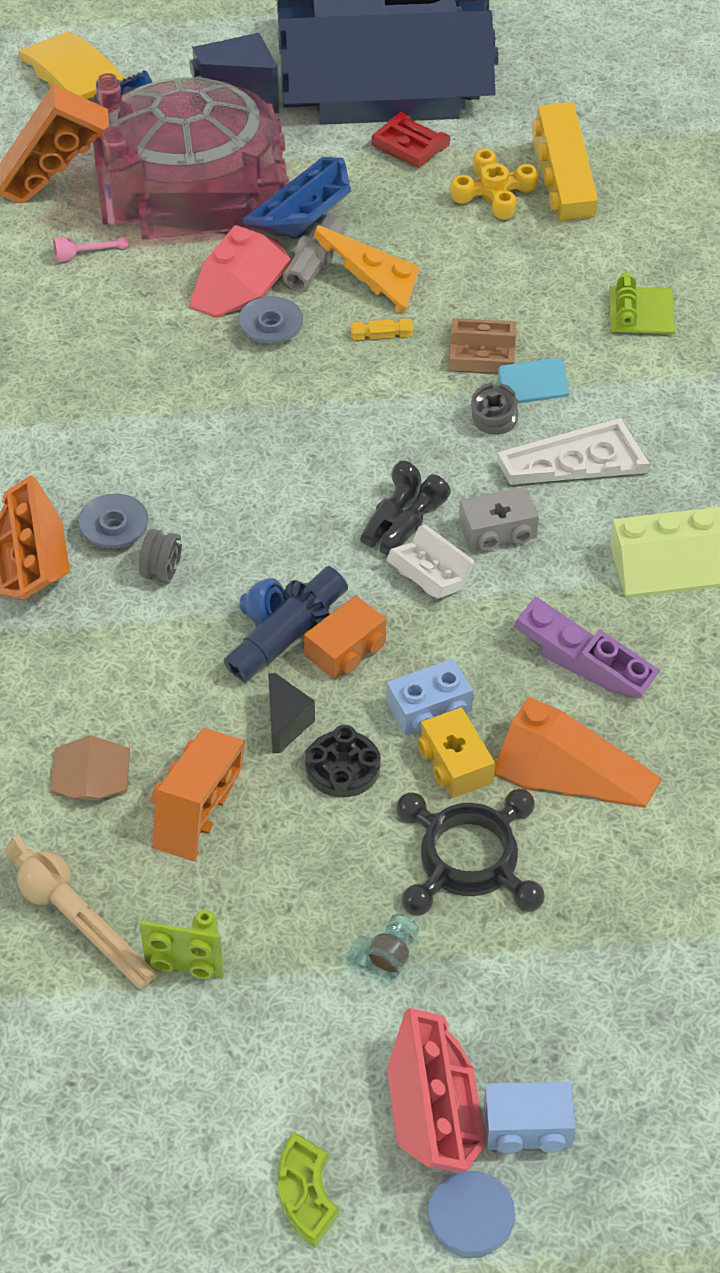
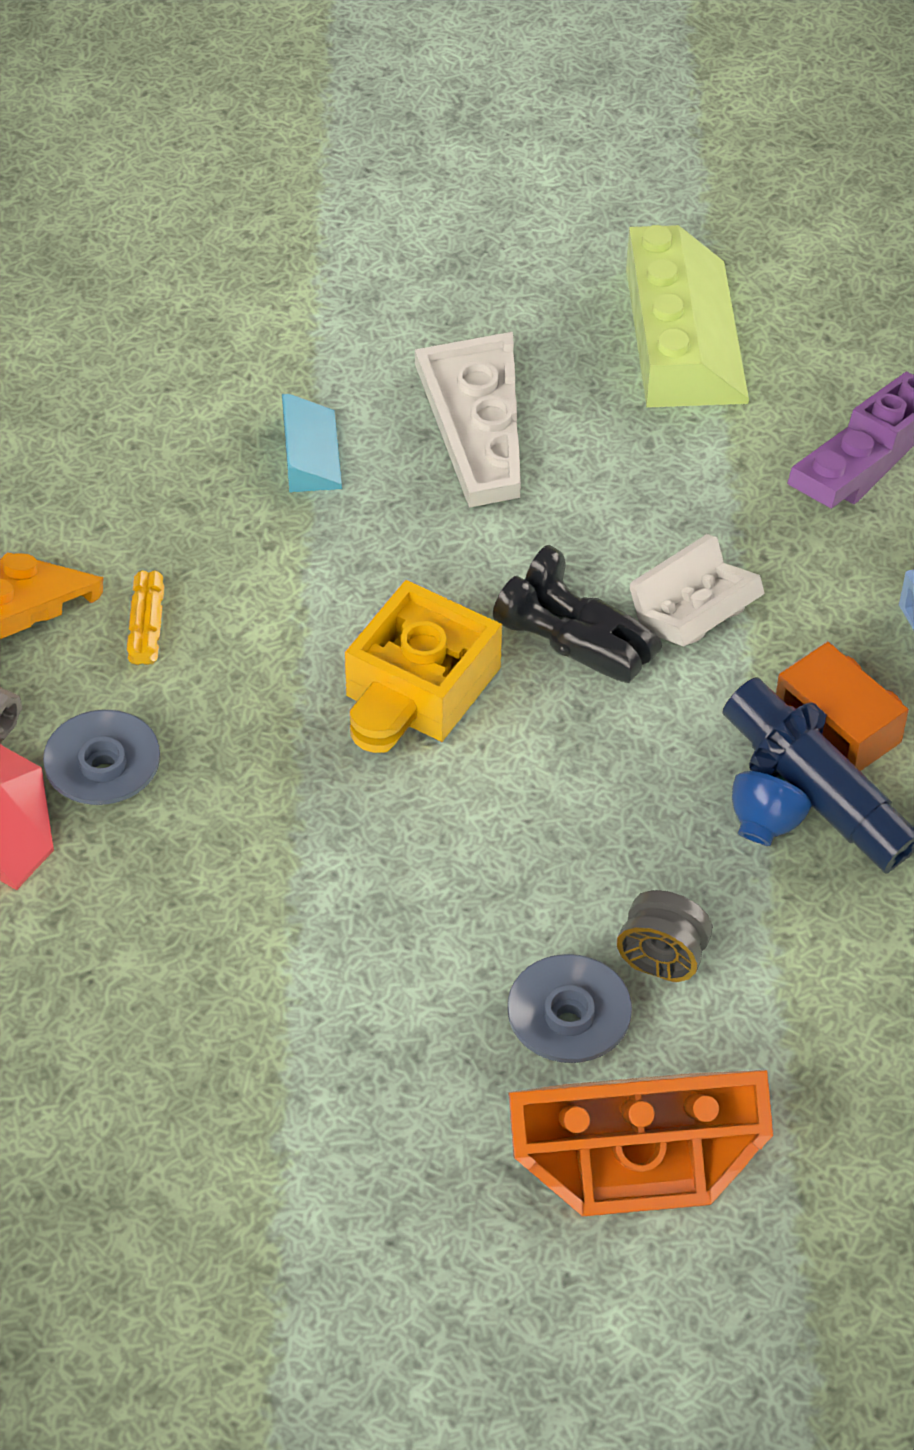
camera: 85 degrees left, 0 degrees up
medium nougat slope [449,318,516,373] -> none
light grey brick [459,487,539,551] -> none
dark grey wheel [471,383,519,435] -> none
lime hinge [609,272,675,334] -> none
none -> yellow brick [345,580,502,753]

